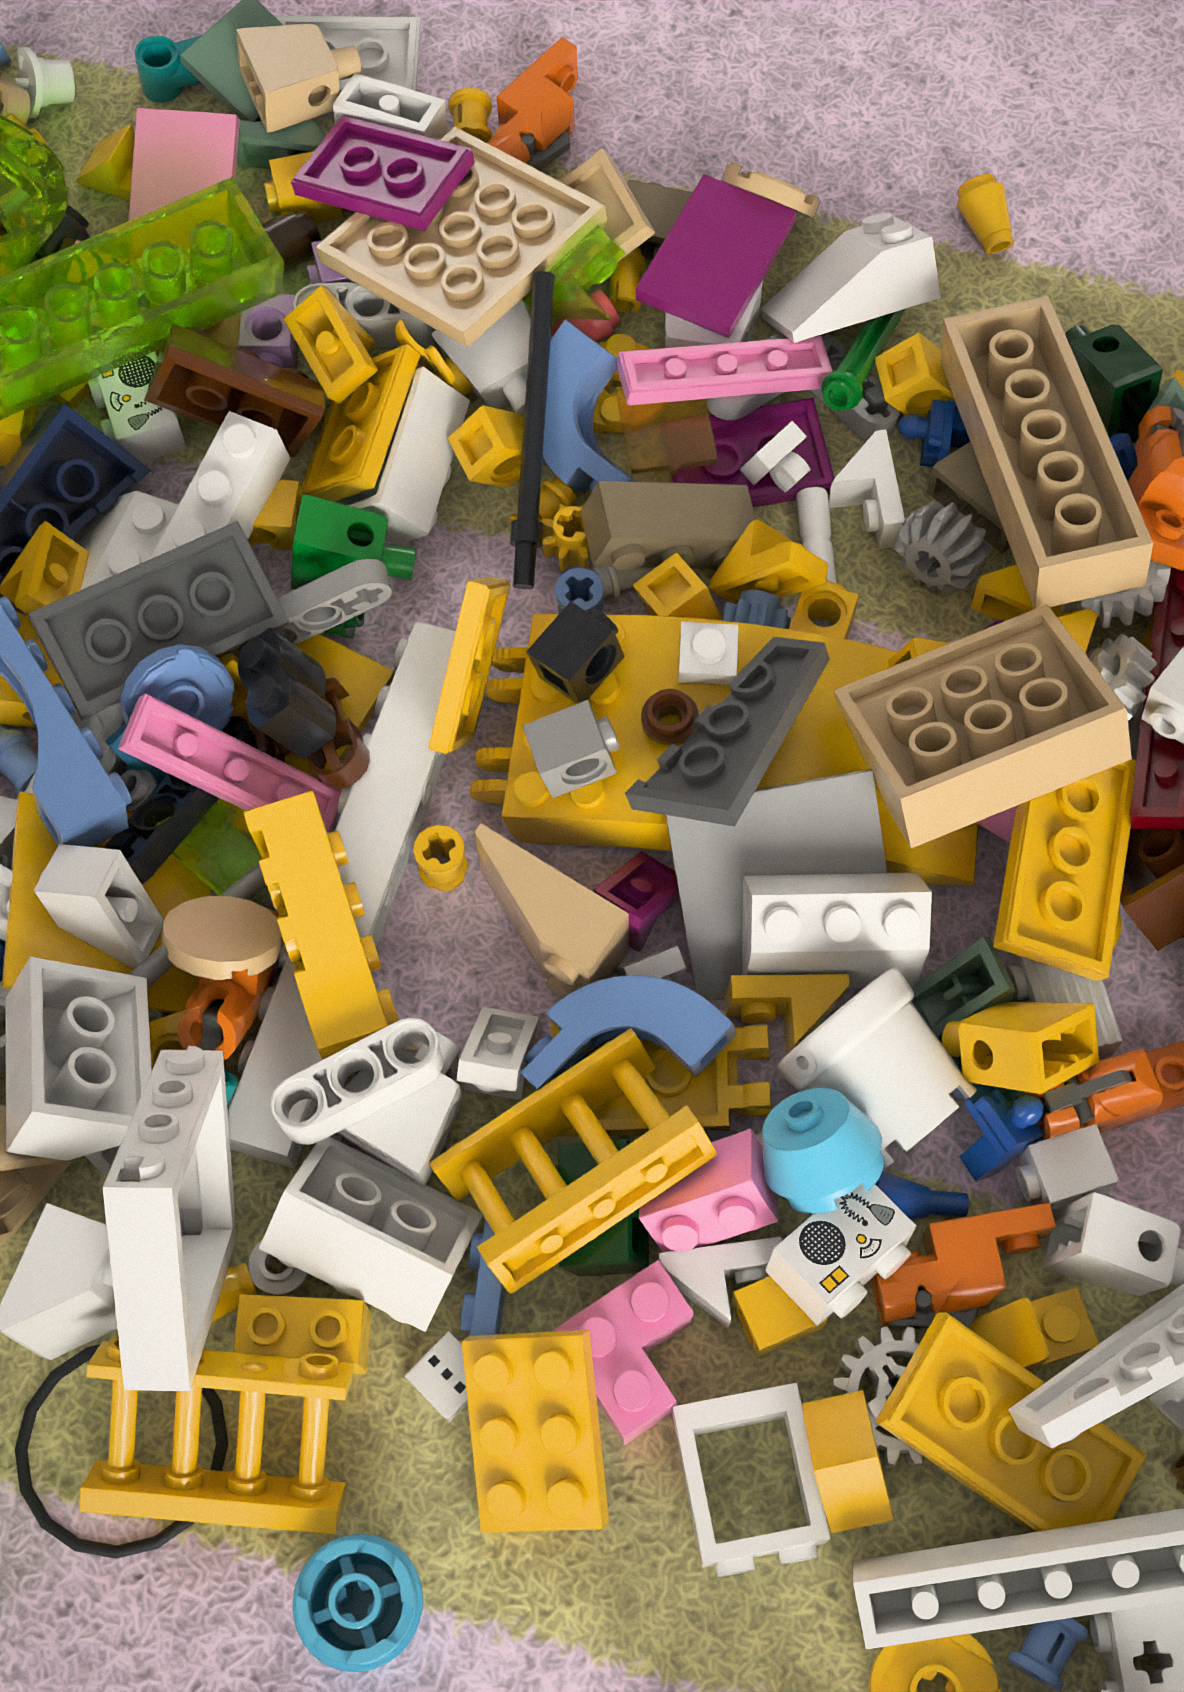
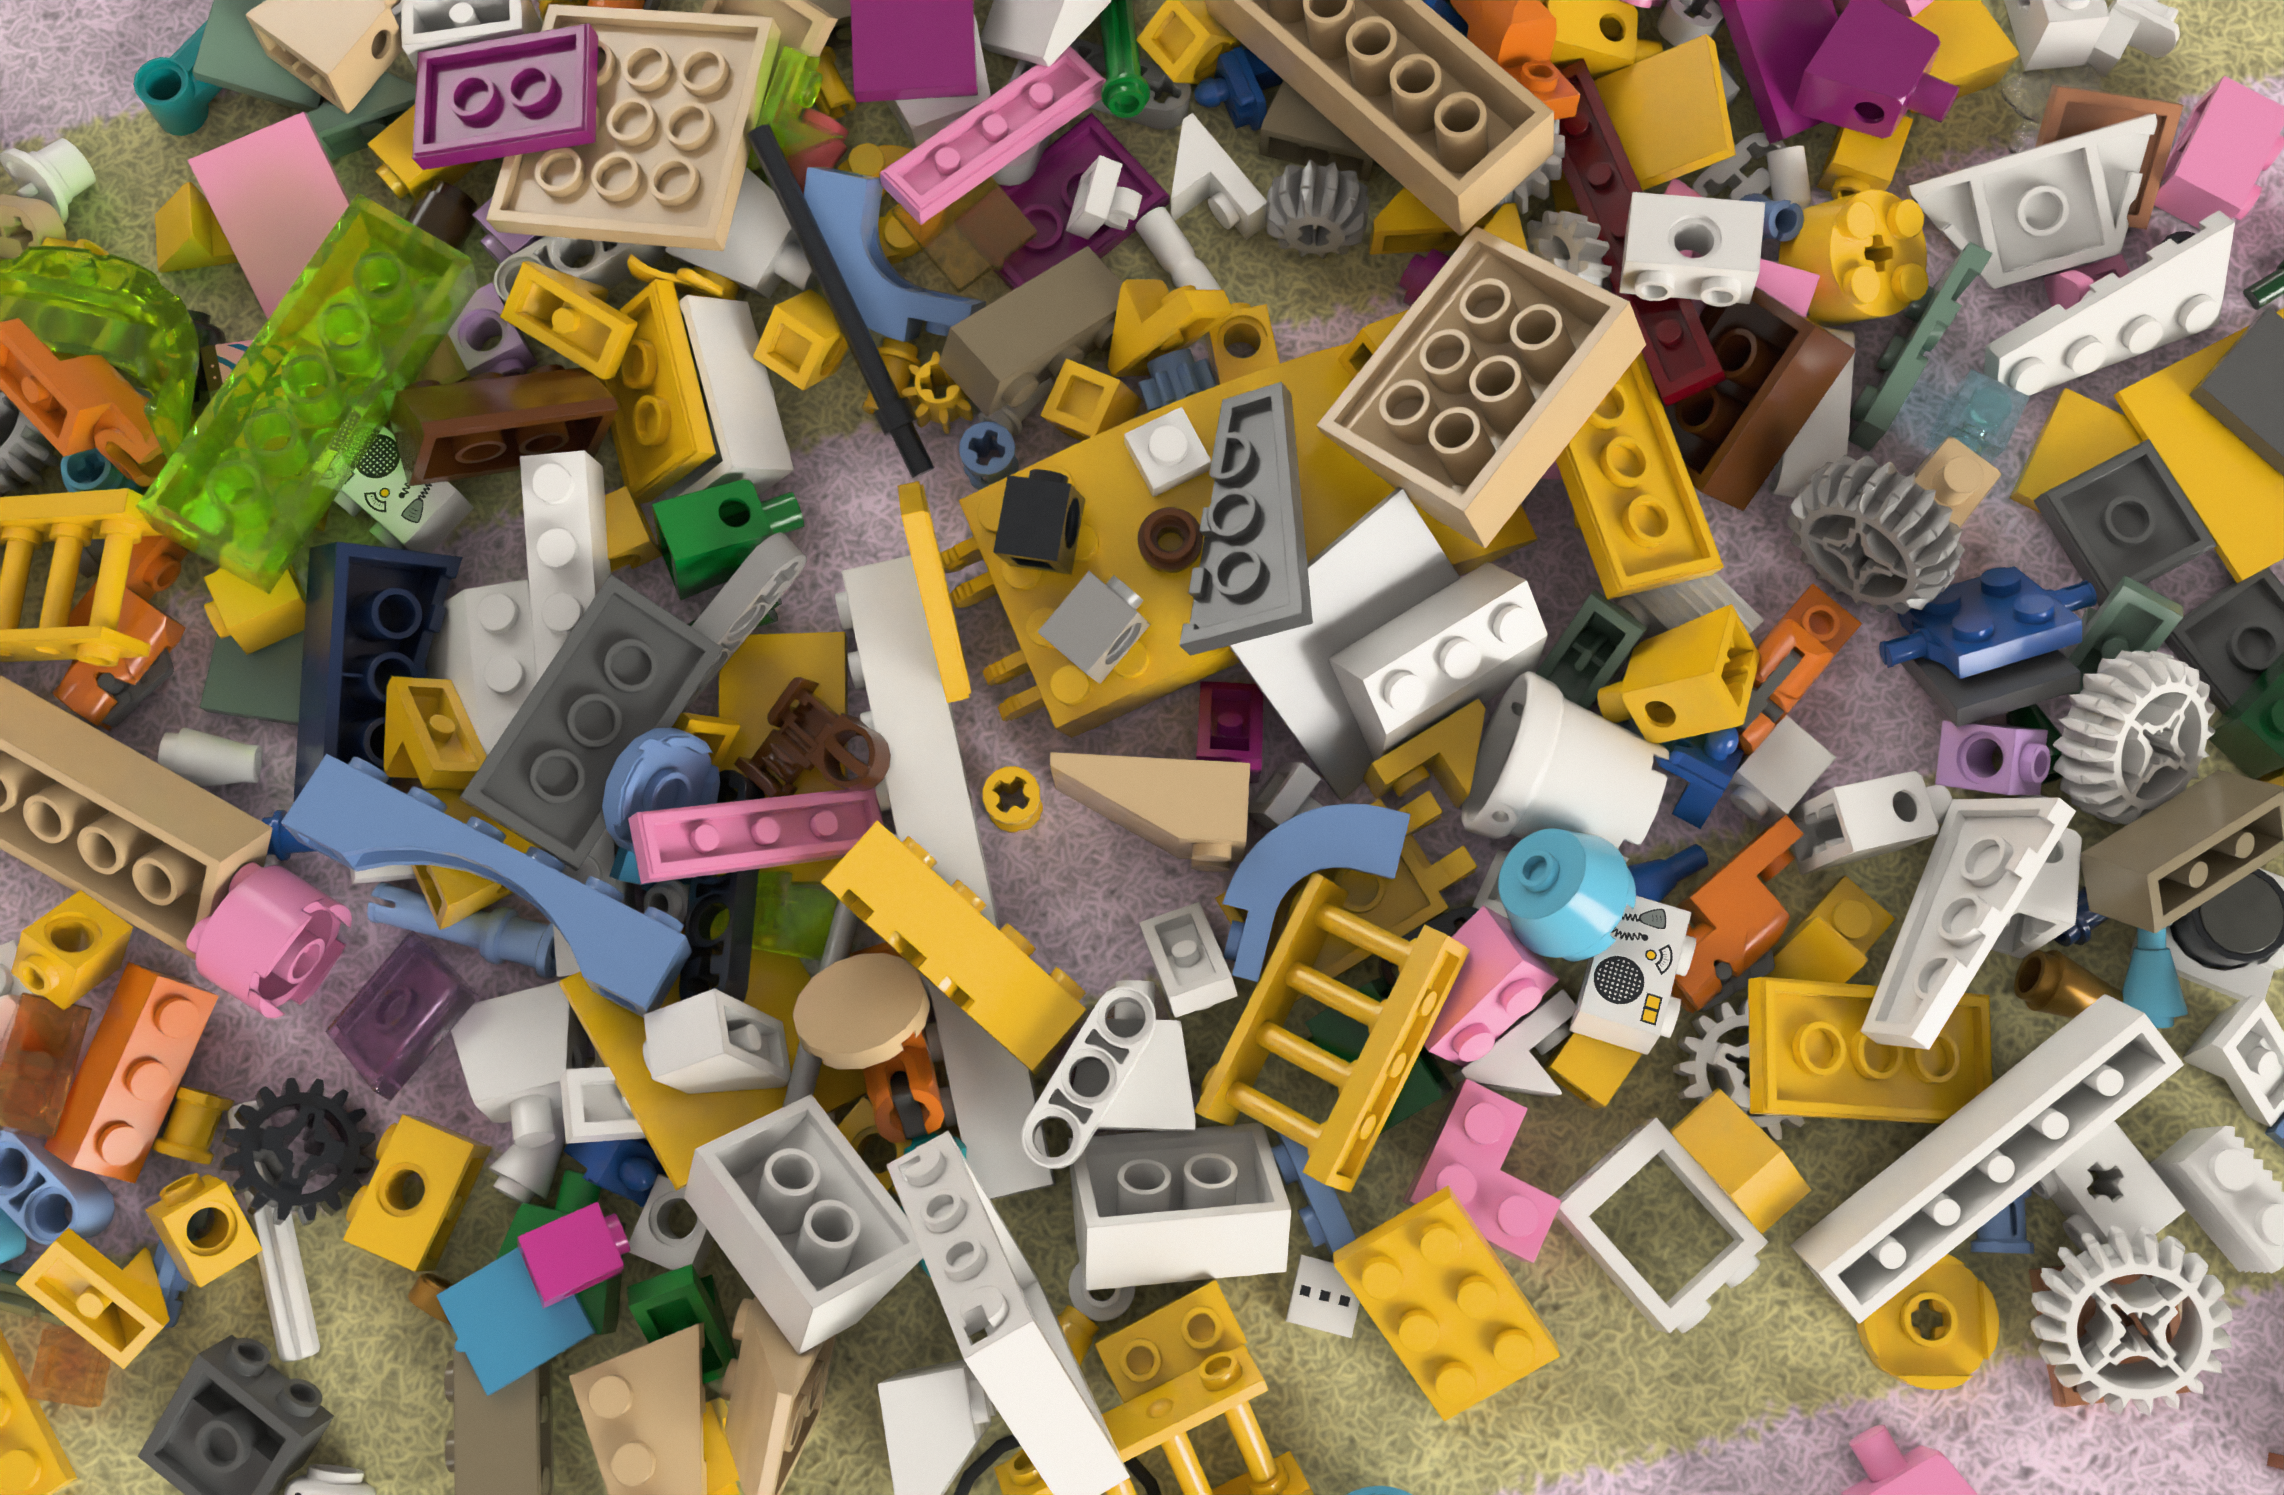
camera: 30 degrees left, 10 degrees up
black brick [238,627,336,759] -> none

